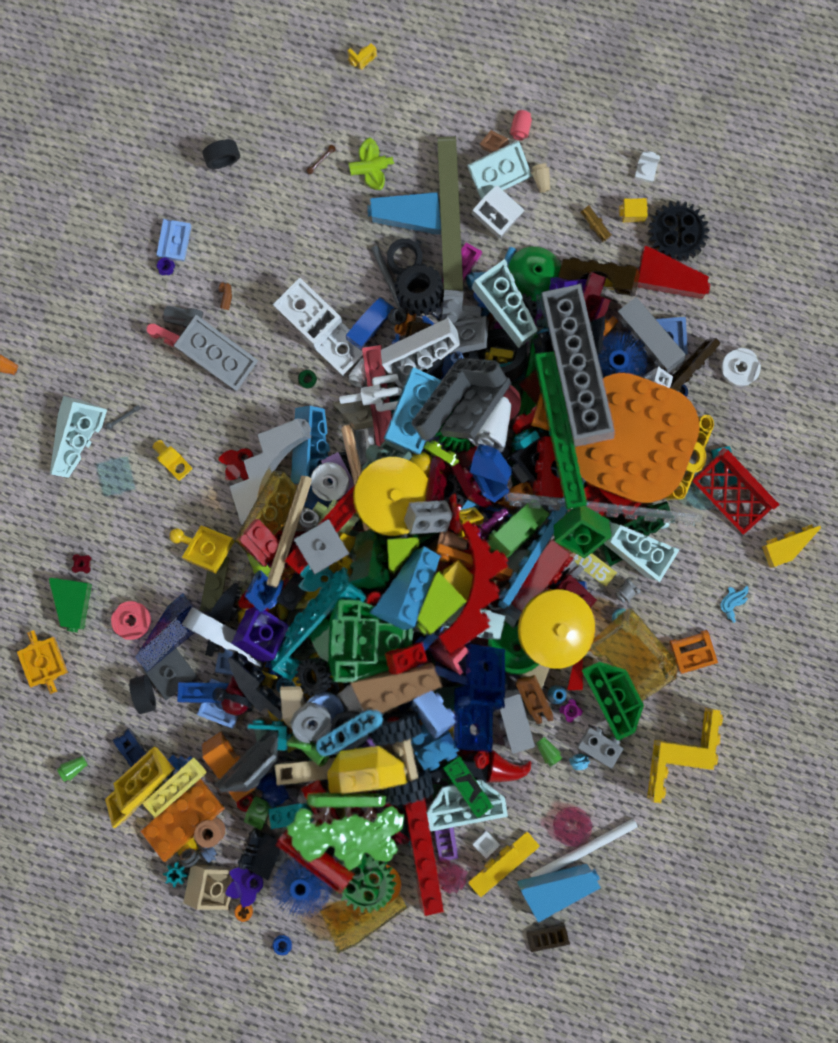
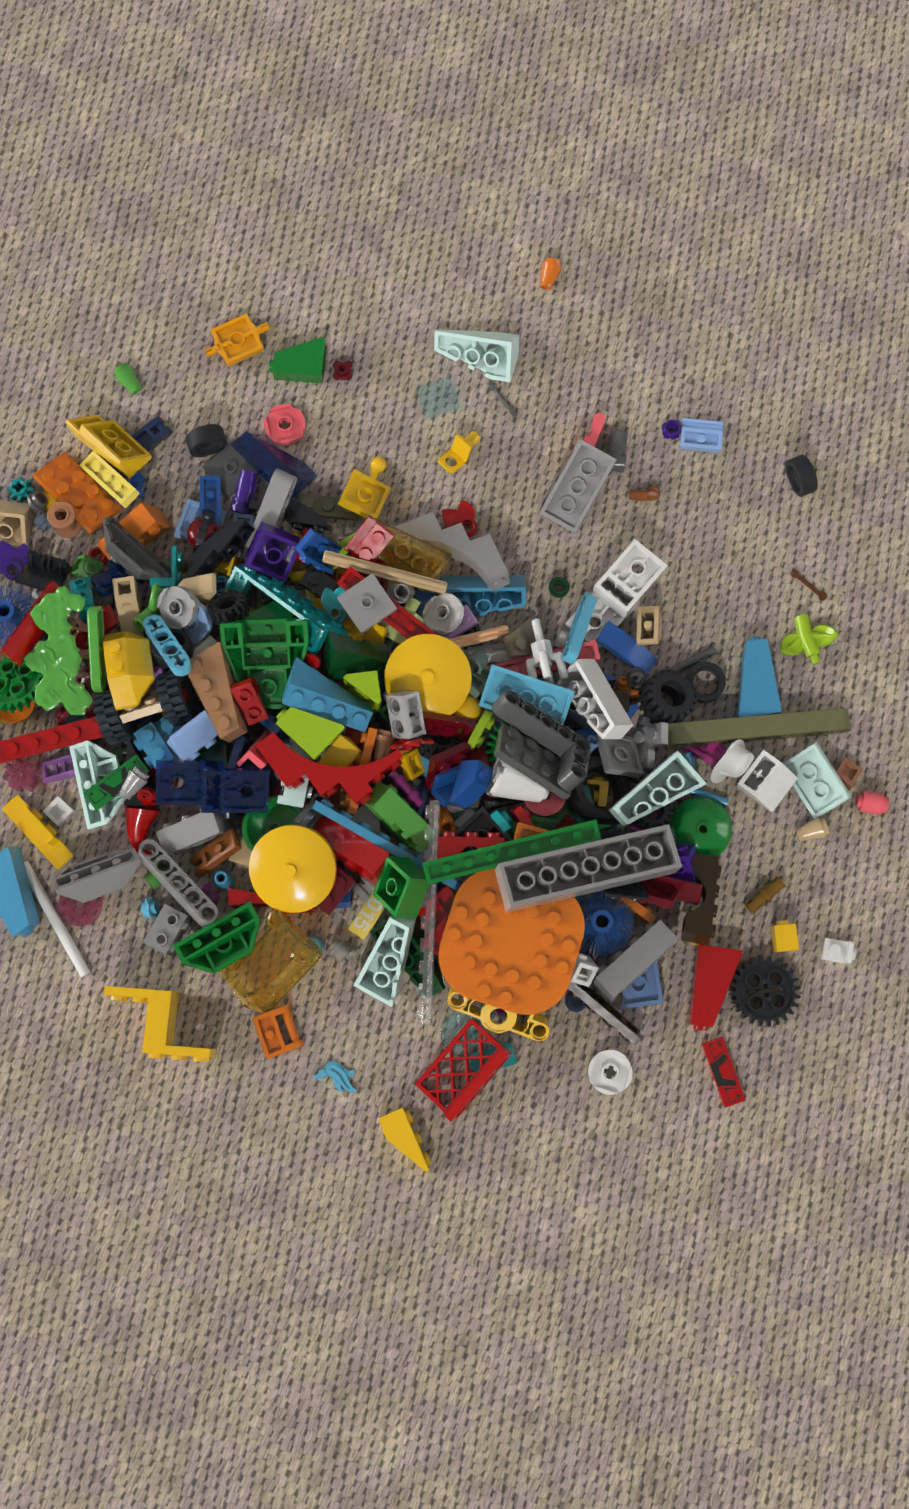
camera: 85 degrees right, 5 degrees down
none -> light grey wedge [51,848,141,903]
none -> light grey cone [119,766,150,800]
none -> light grey beam [138,839,218,927]
none -> dark purple axle [230,470,257,515]
none -> medium azure beam [561,592,597,665]
none -> tan slope [636,605,662,645]
none -> red tile [701,1037,746,1108]
none -> white piece [710,739,755,783]

